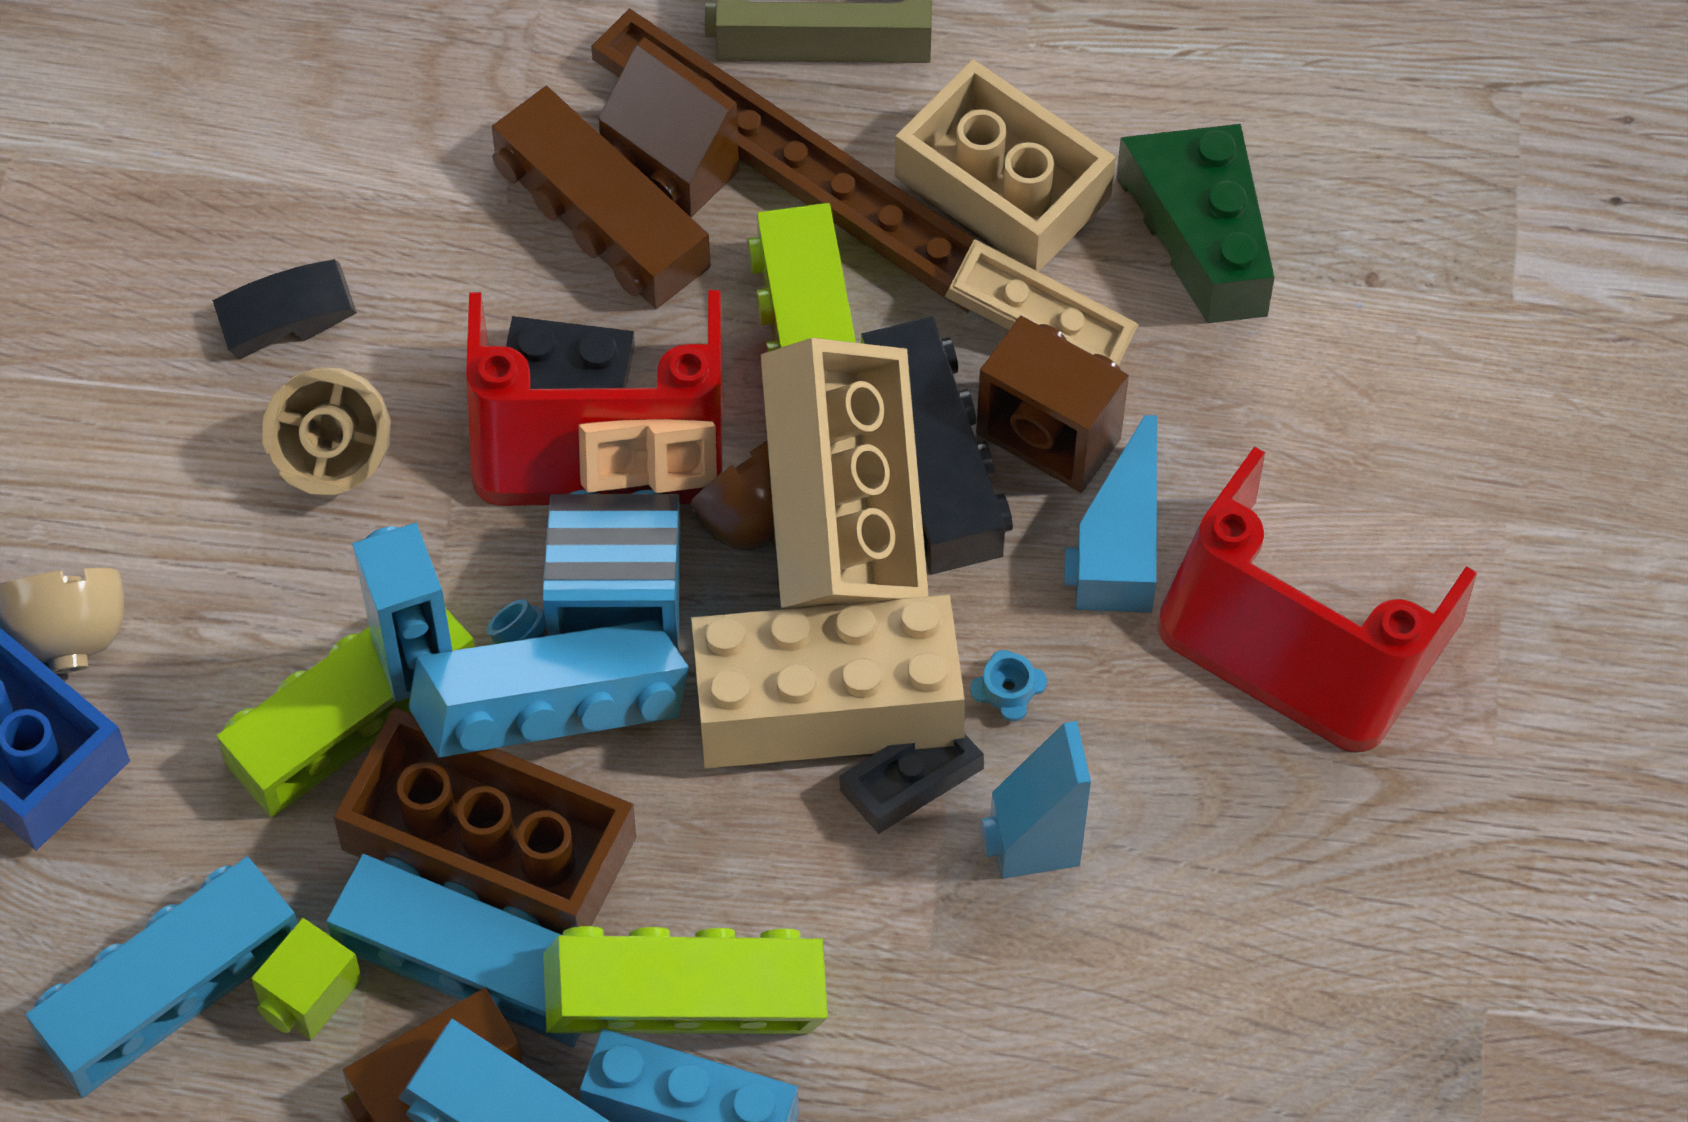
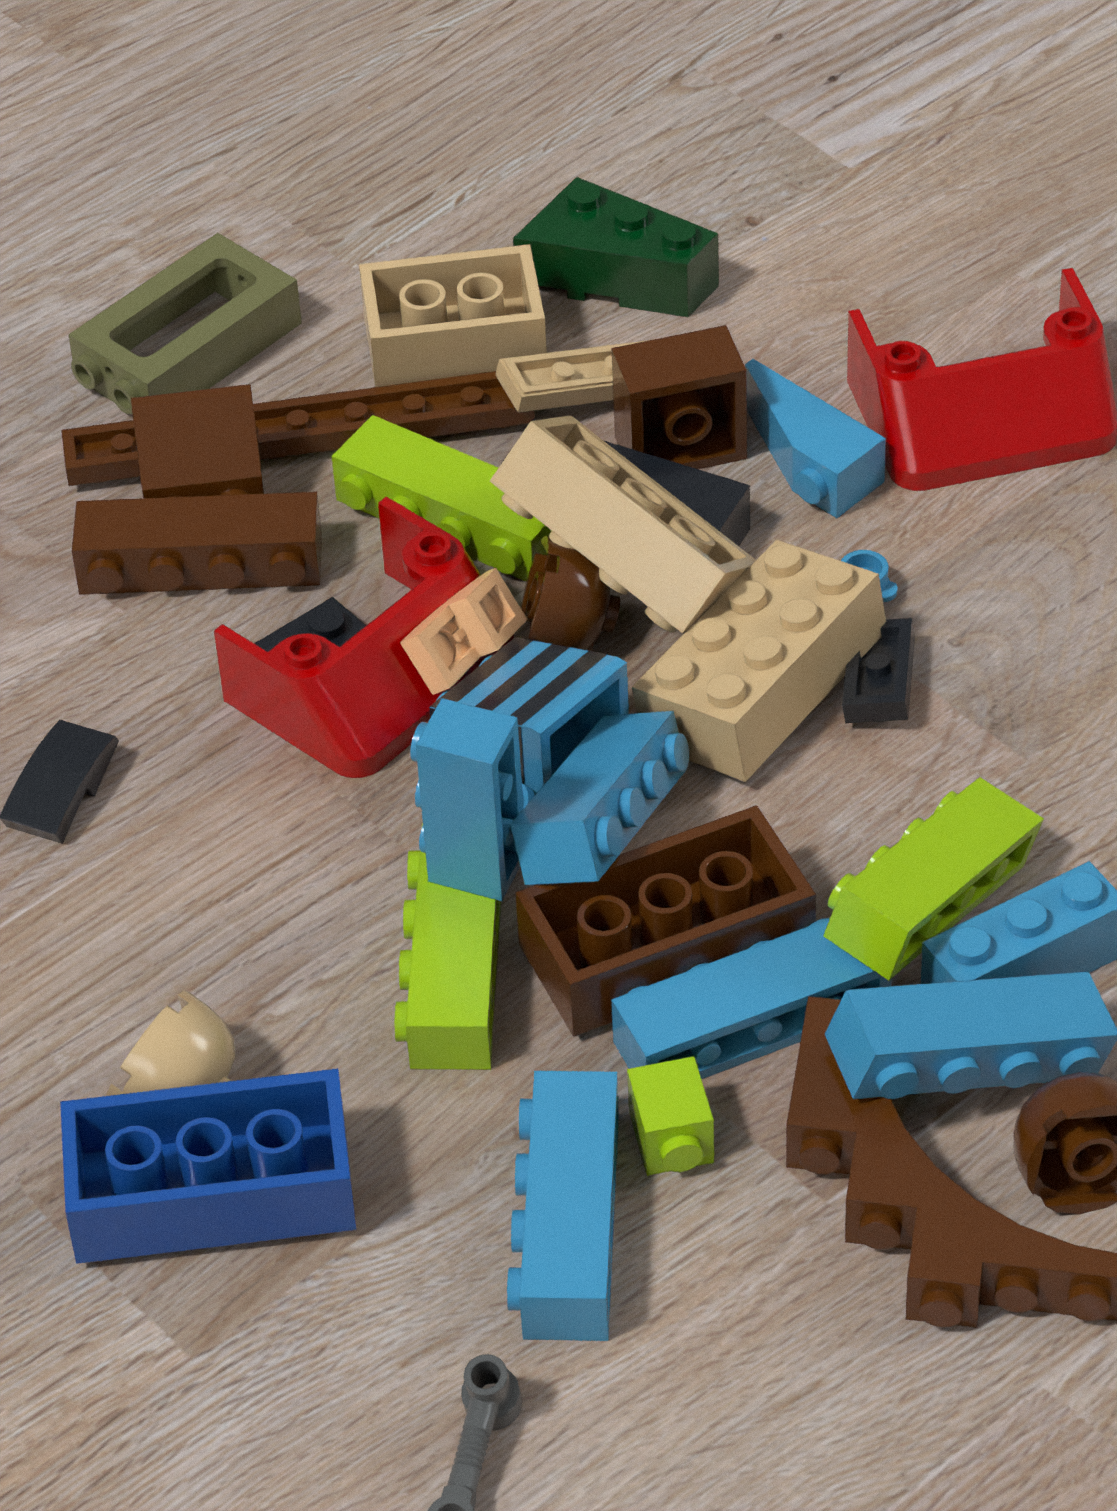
camera: 45 degrees left, 15 degrees down
tan cylinder [262,367,391,495] -> none
dark azure slope [981,721,1091,879] -> none

